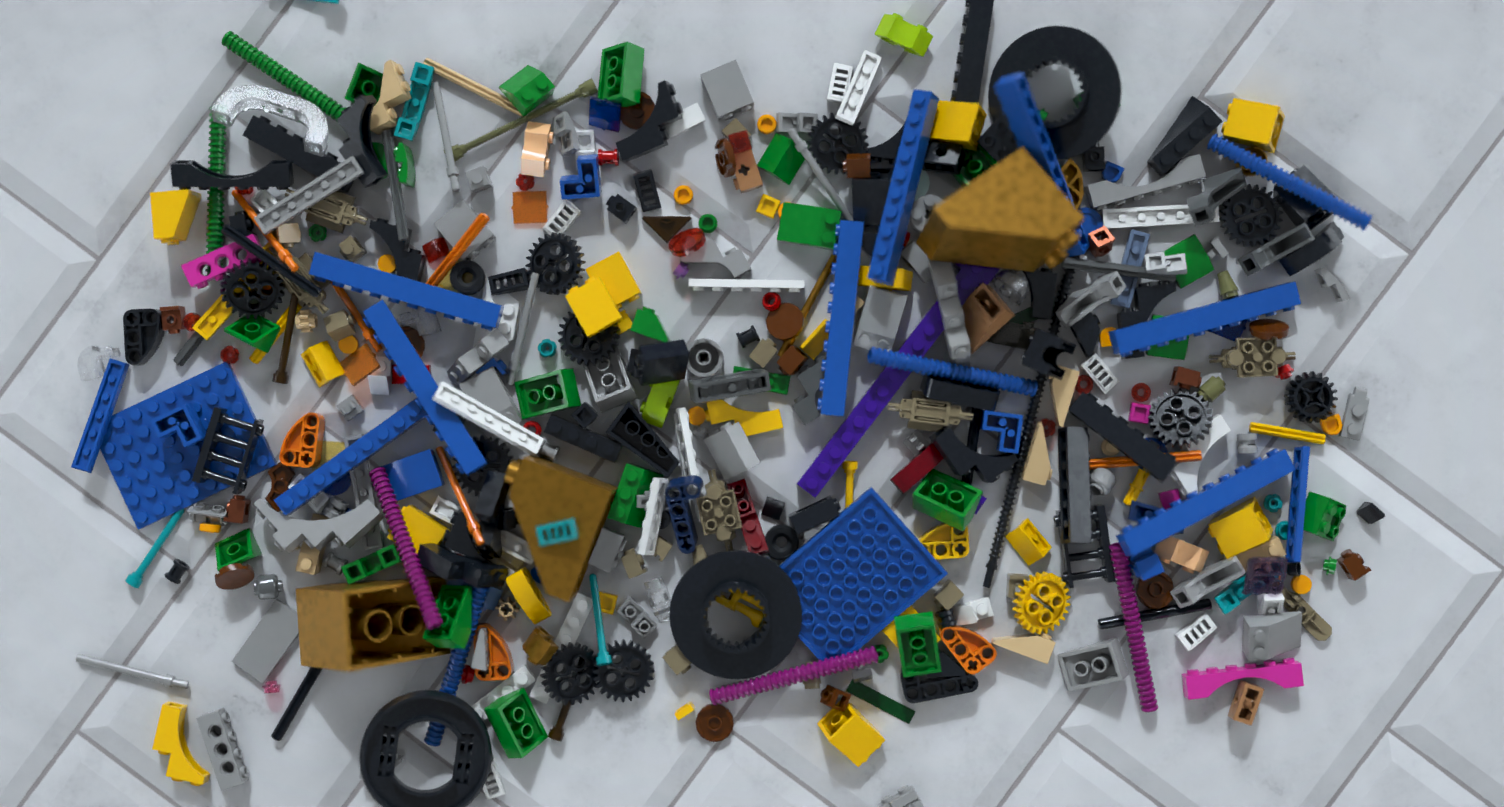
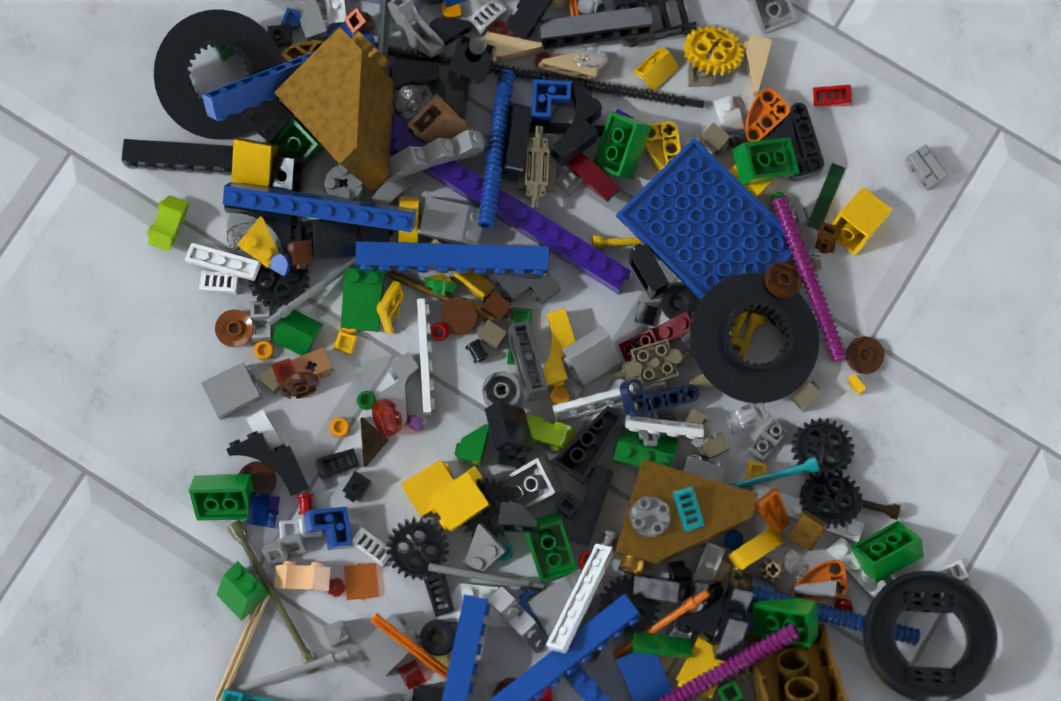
camera: 95 degrees left, 10 degrees down
none -> dark orange dish [215,309,253,347]
none -> clear rock [226,222,254,251]
none -> yellow wing [237,216,279,269]
none -> tile [269,253,291,276]
none -> yellow wing [376,281,404,334]
none -> green piece [423,273,459,296]
none -> light grey wing [465,522,507,572]
none -> black slope [498,501,540,534]
none -> clear rock [574,44,609,69]
none -> light grey dish [630,496,670,537]
none -> green tile [632,632,692,659]
none -> orange wing [754,488,790,532]
none -> reddish brown tile [764,262,802,299]
none -> clear rock [784,548,809,579]
none -> red slope [813,85,853,107]

